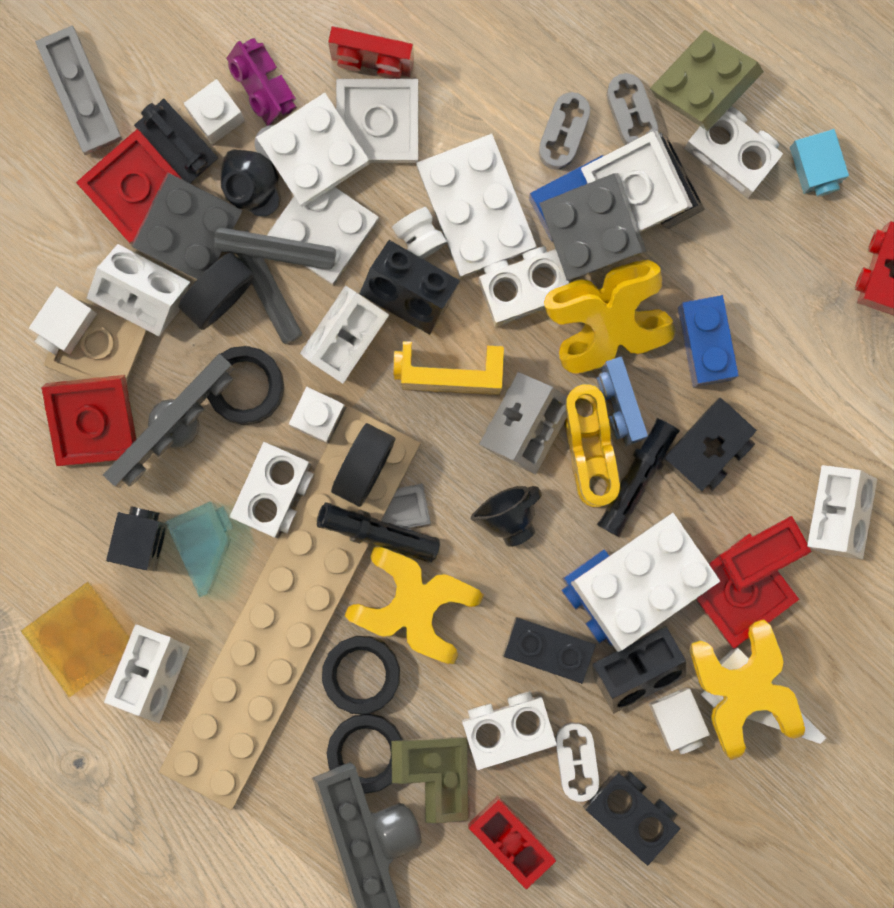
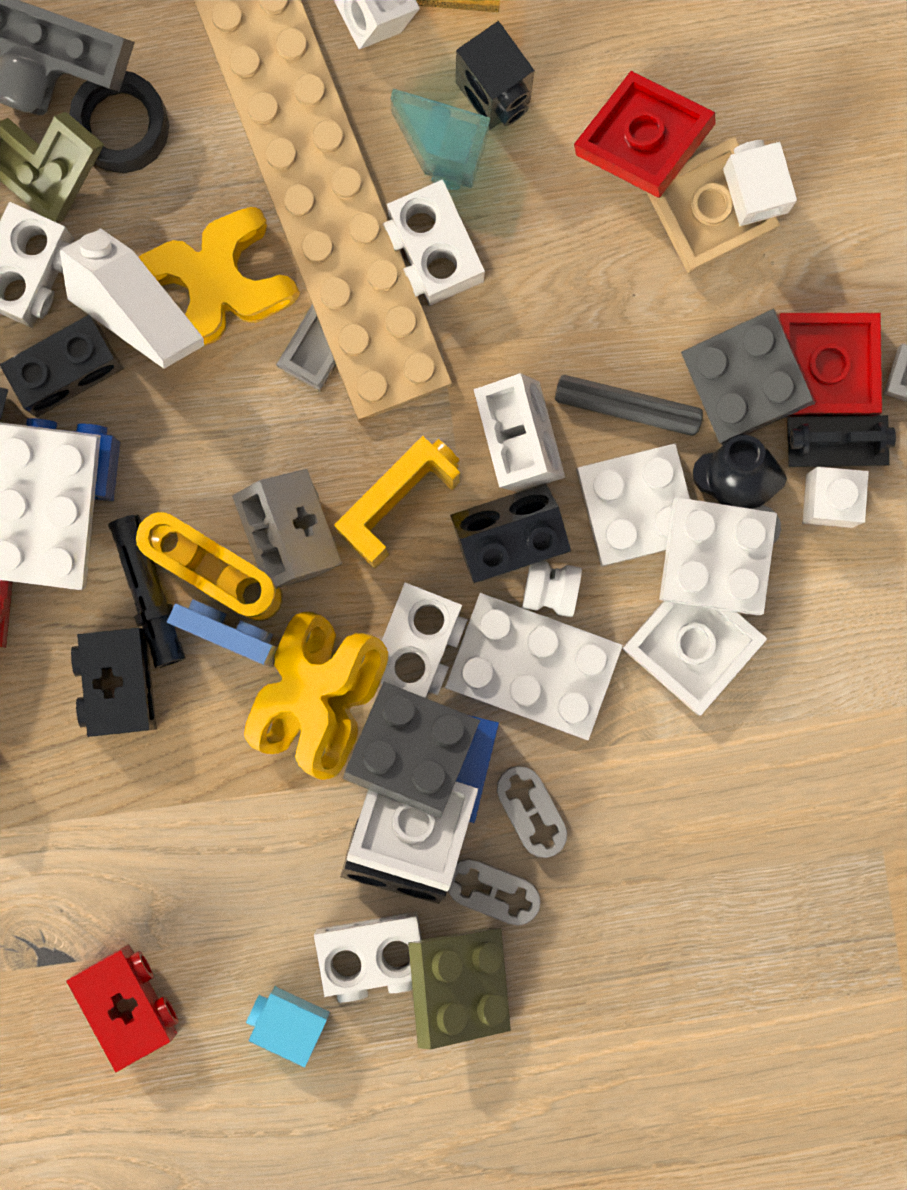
camera: 130 degrees right, 0 degrees up
white brick [86,244,190,336] -> none
dark grey plate [103,353,235,488] -> none
black tyre [178,252,255,330] -> none
black tyre [207,346,284,425] -> none
dark grey axle [214,227,336,270] -> none
magenta hinge [226,38,297,126] -> none
white brick [289,387,346,444] -> none
black pin [317,502,440,563] -> none
black tyre [322,636,400,714] -> none
red plate [328,26,414,79] -> none
black tyre [331,423,396,507] -> none
black piece [470,486,542,547] -> none
blue brick [678,295,739,388] -> none
none -> white slope [60,229,204,369]

